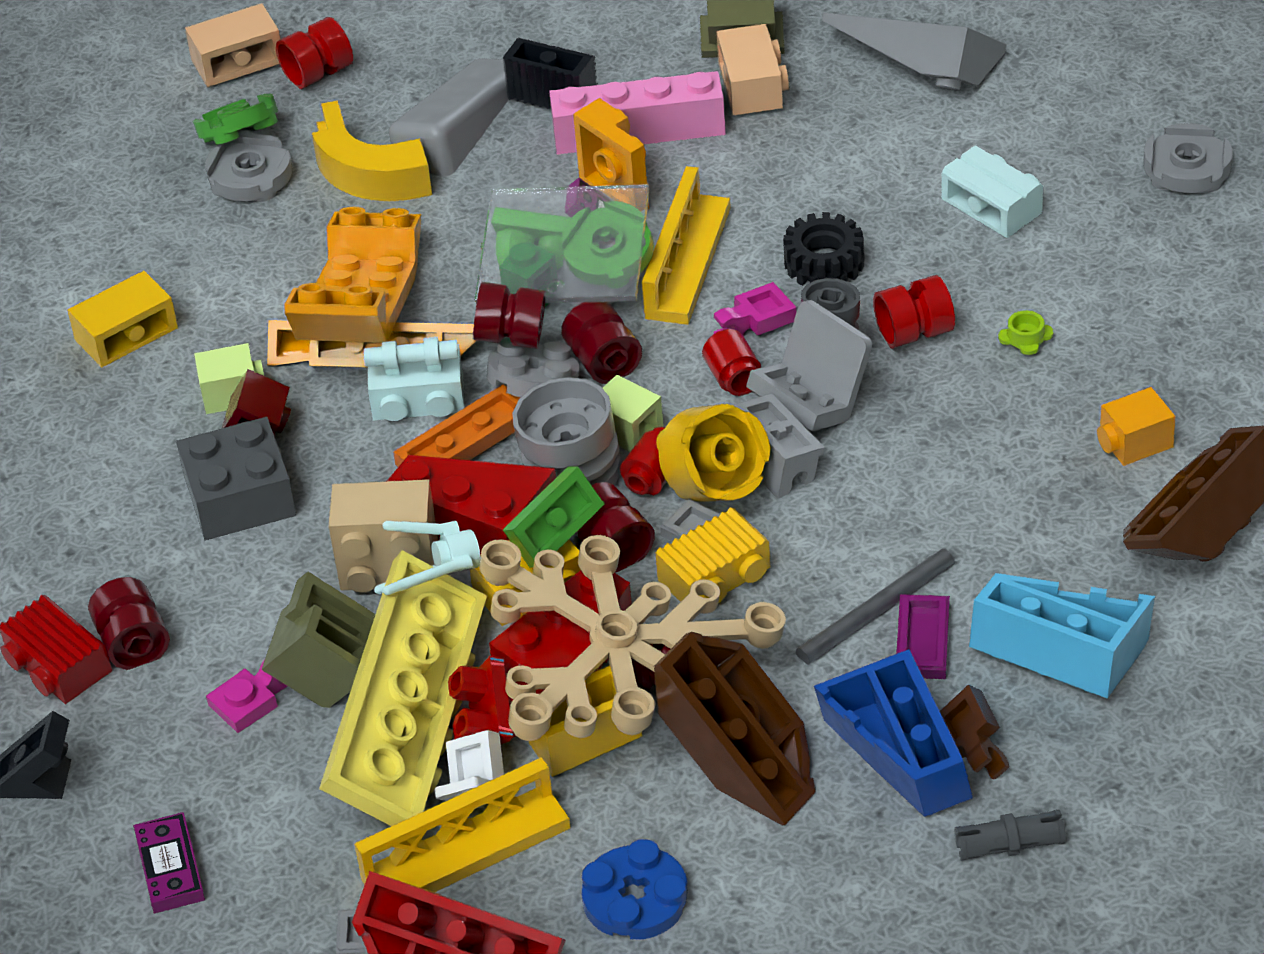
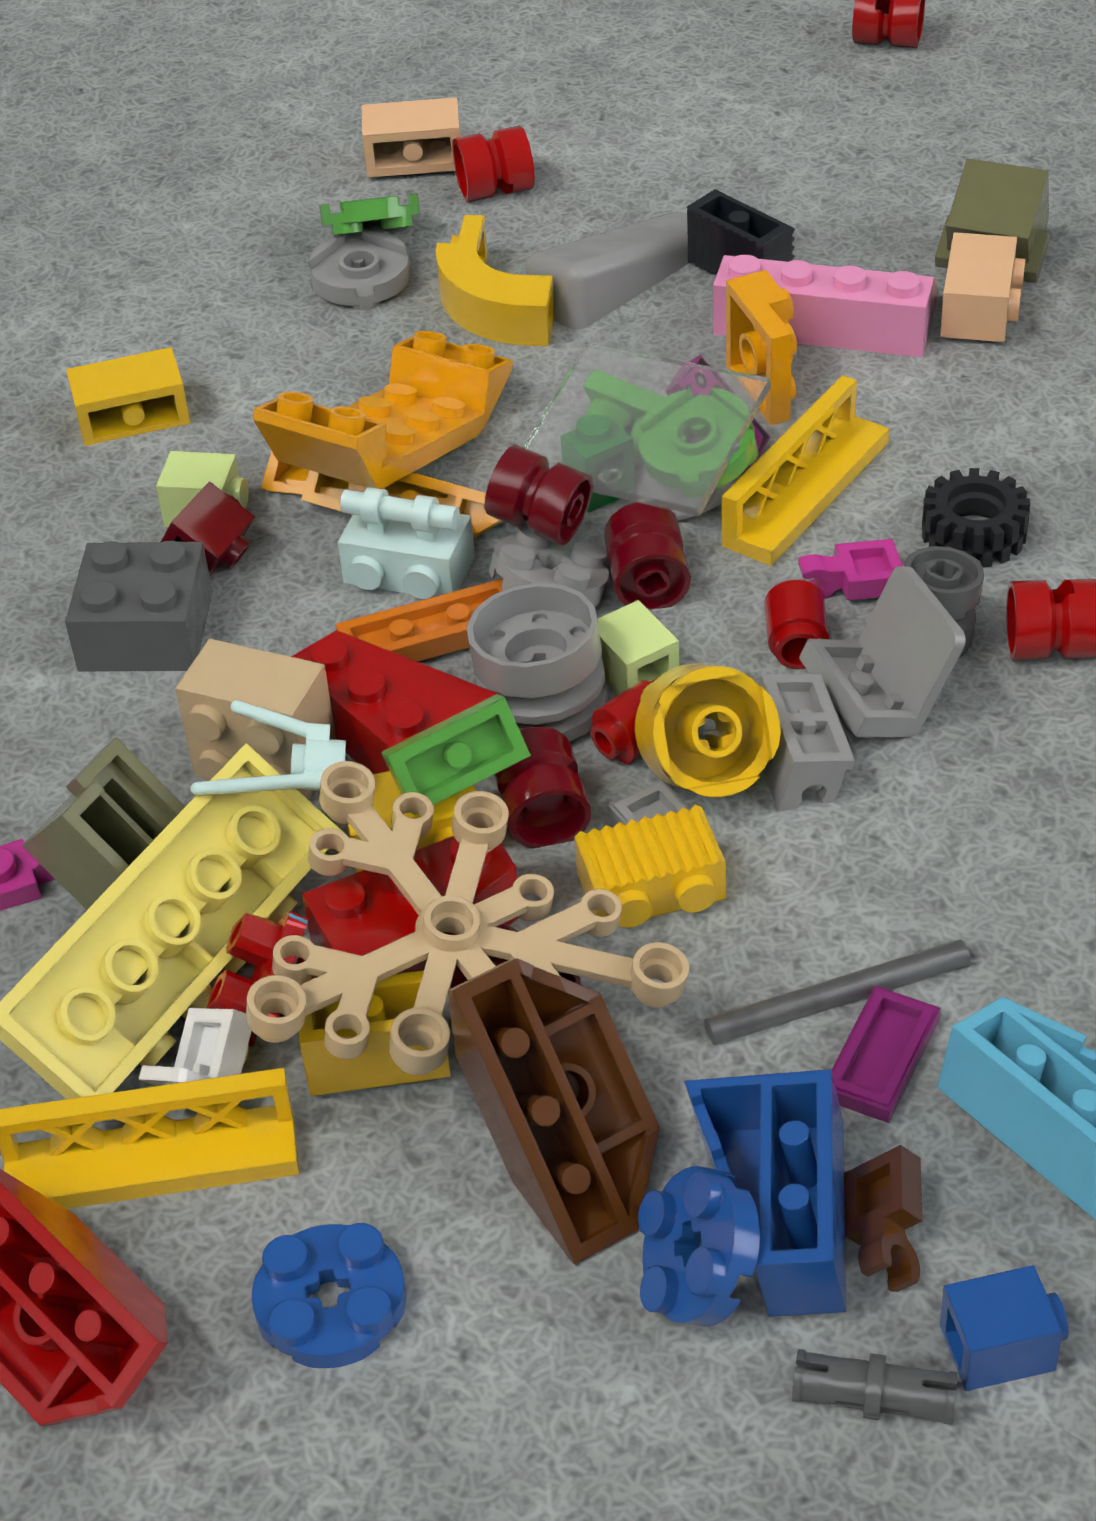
camera: 20 degrees right, 0 degrees up
none -> blue plate [638,1166,760,1327]
none -> blue brick [940,1265,1069,1392]

